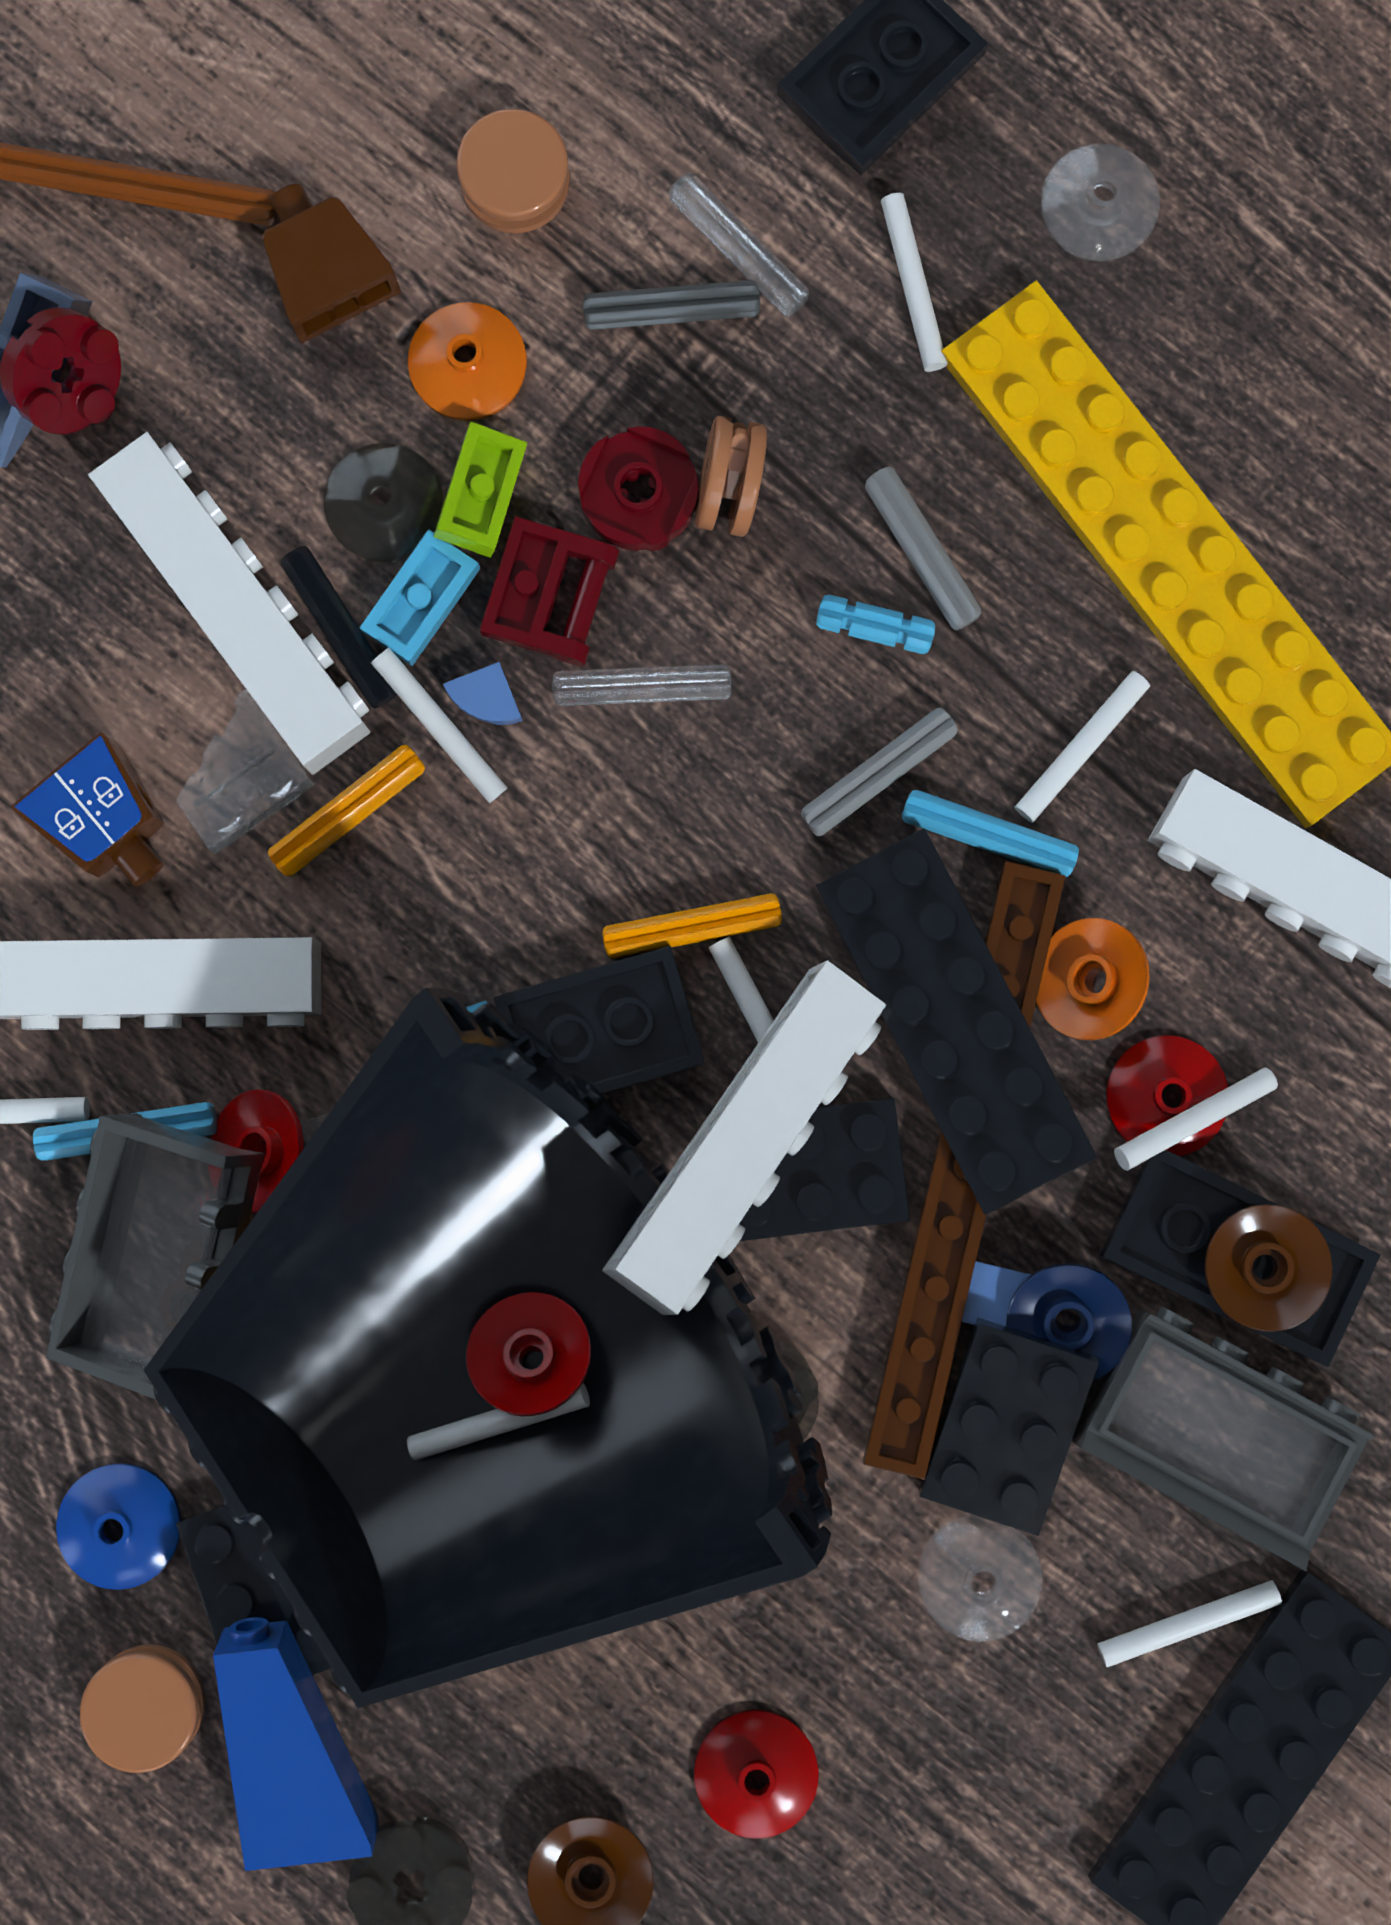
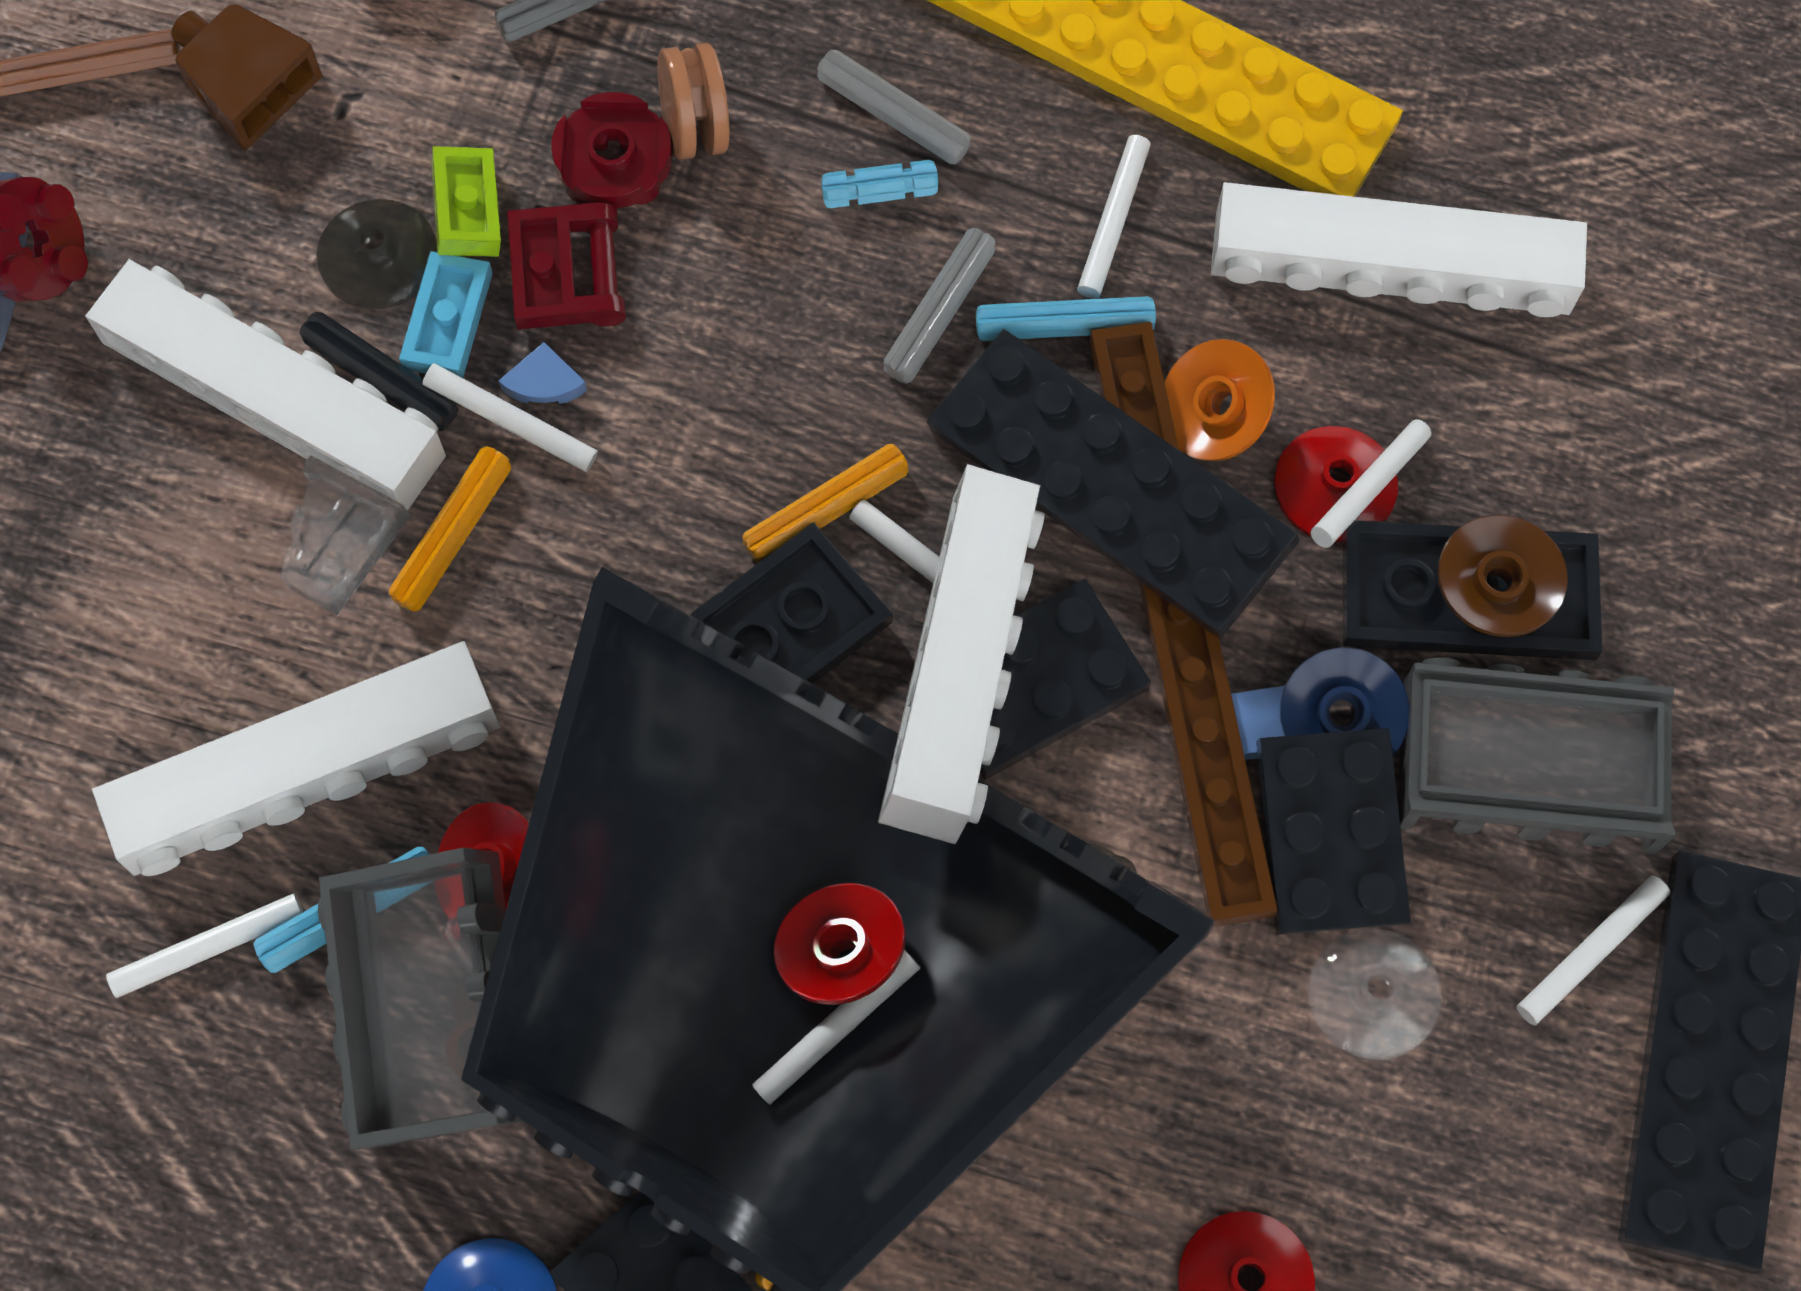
camera: 25 degrees left, 15 degrees down
torso [11,731,164,887] -> none
orange dish [407,302,527,421] -> none
clear axle [552,664,731,706] -> none

